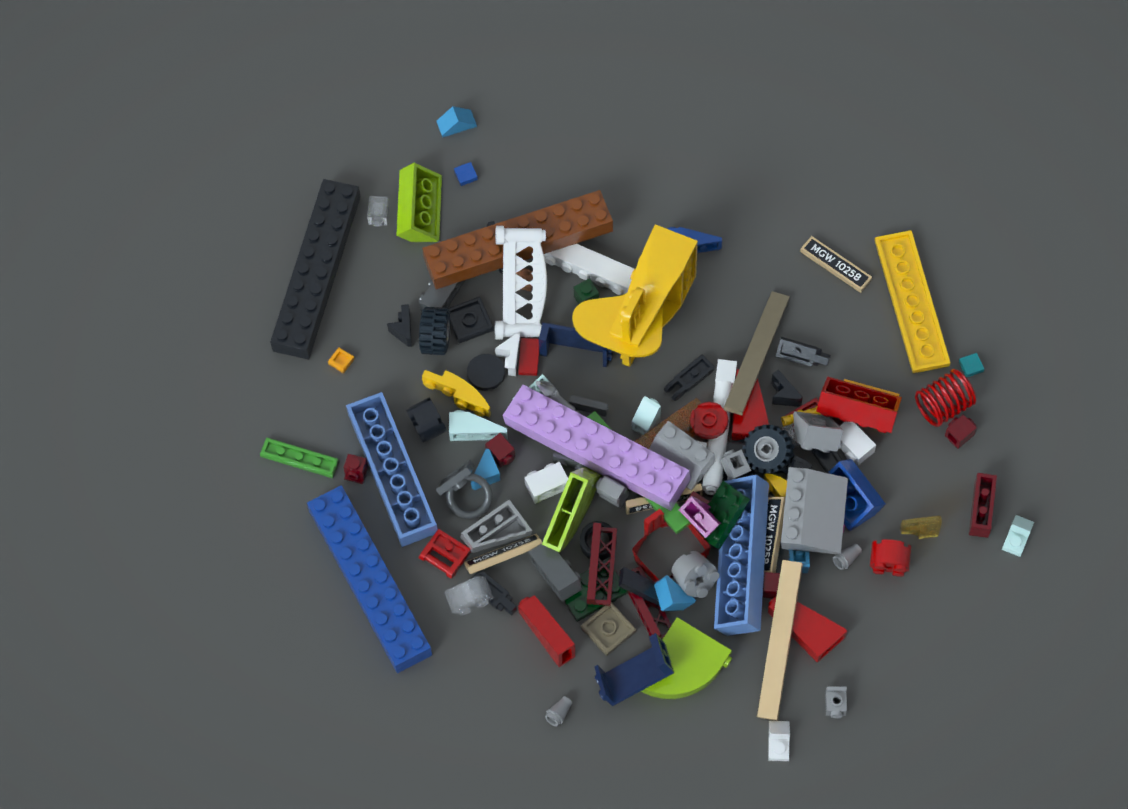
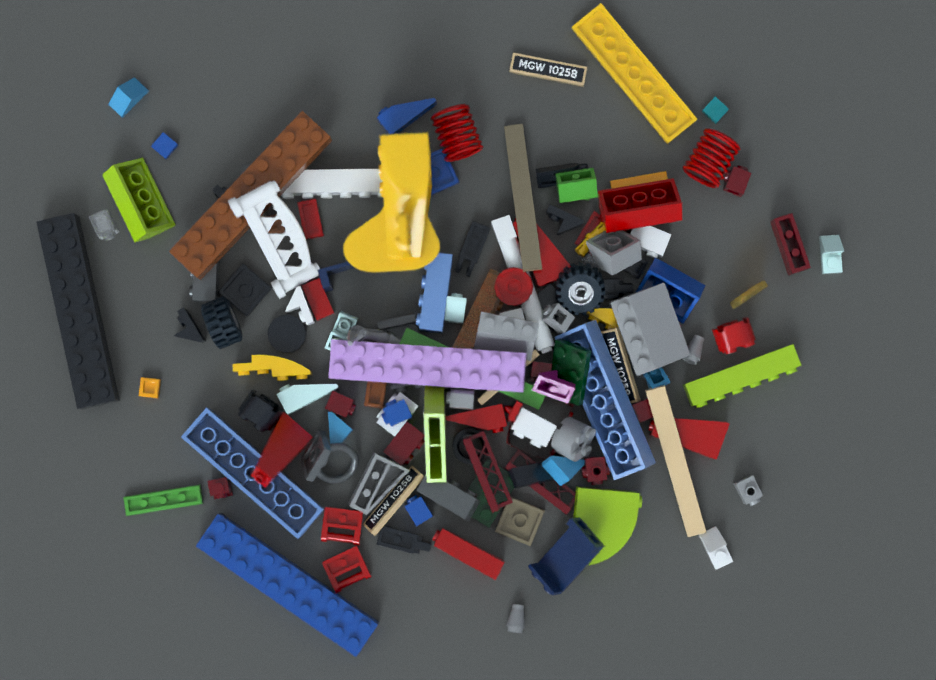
camera: 30 degrees left, 20 degrees up
clear brick [444,576,493,616] -> none
dark green brick [573,278,599,304] -> none
none -> red slope [251,412,313,488]
none -> red tile [297,198,324,240]
none -> red plate [322,546,372,593]
none -> dark orange tile [364,381,387,409]
none -> blue brick [381,399,413,427]
none -> dark red brick [383,421,425,466]
none -> blue brick [405,495,433,526]
none -> medium blue brick [416,253,453,334]
none -> red piece [430,104,483,162]
none -> blue tile [431,148,459,196]
none -> red slope [445,404,507,433]
none -> white brick [510,408,557,448]
none -> bright green brick [555,168,598,203]
none -> dark red brick [581,456,610,485]
none -> lime brick [683,344,802,408]

